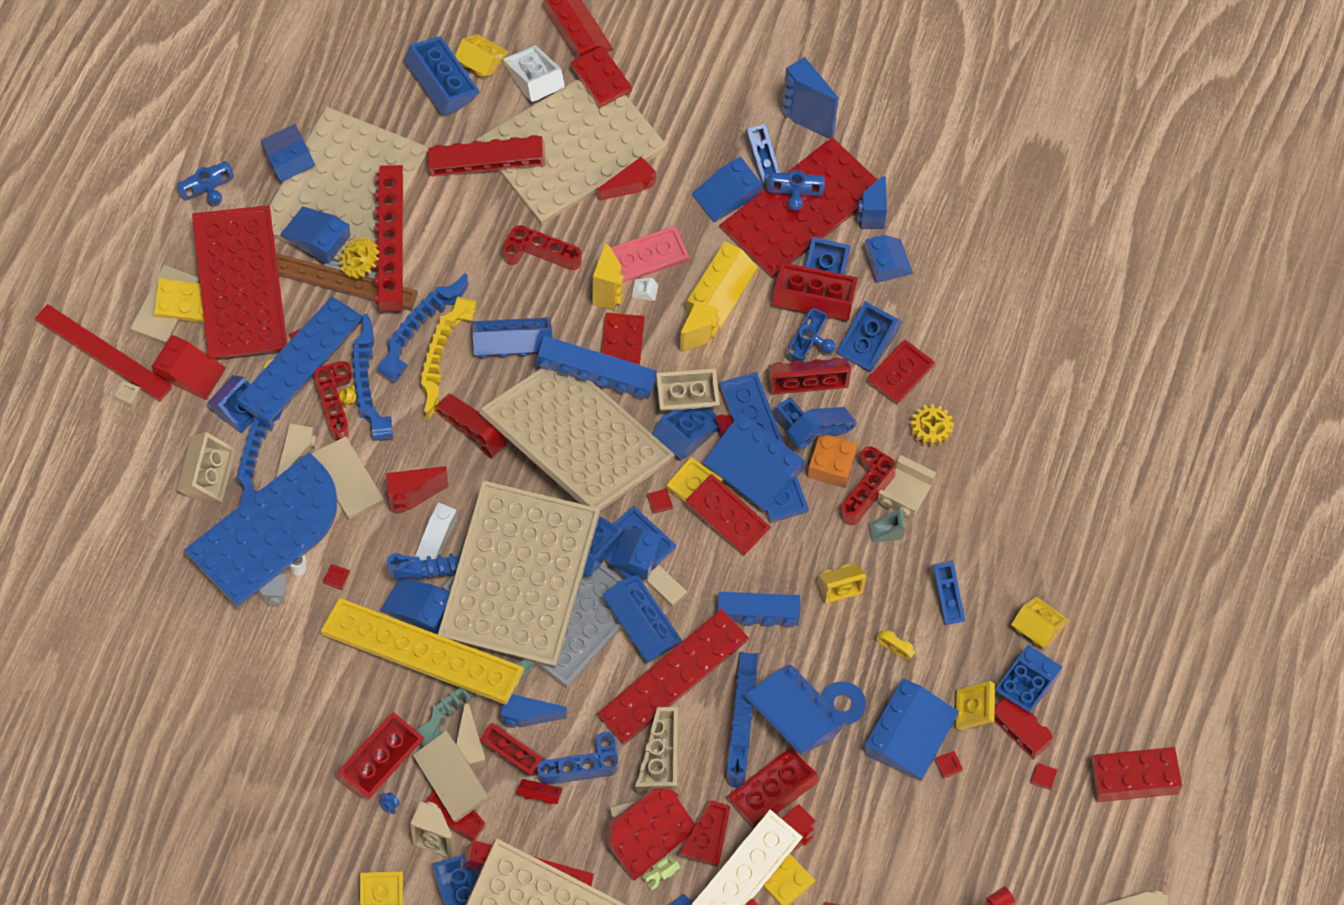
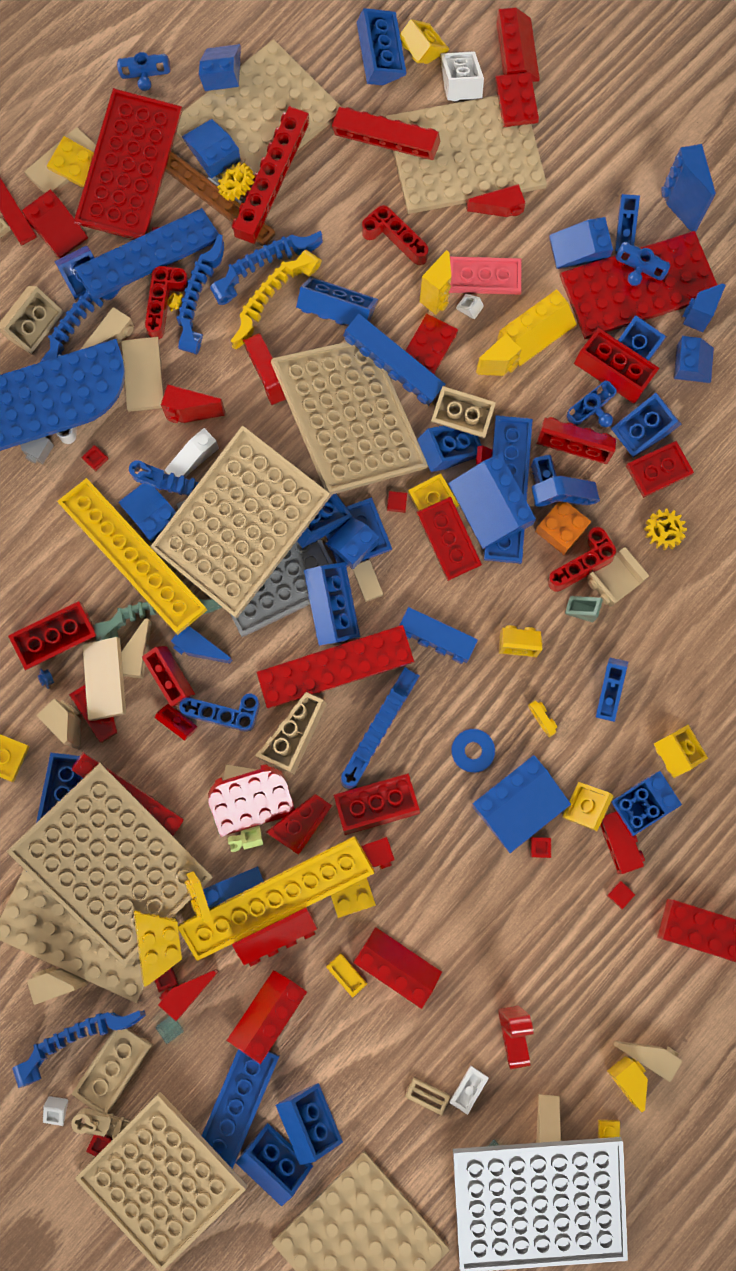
camera: 25 degrees right, 15 degrees up
blue slope [745,664,847,755] -> none

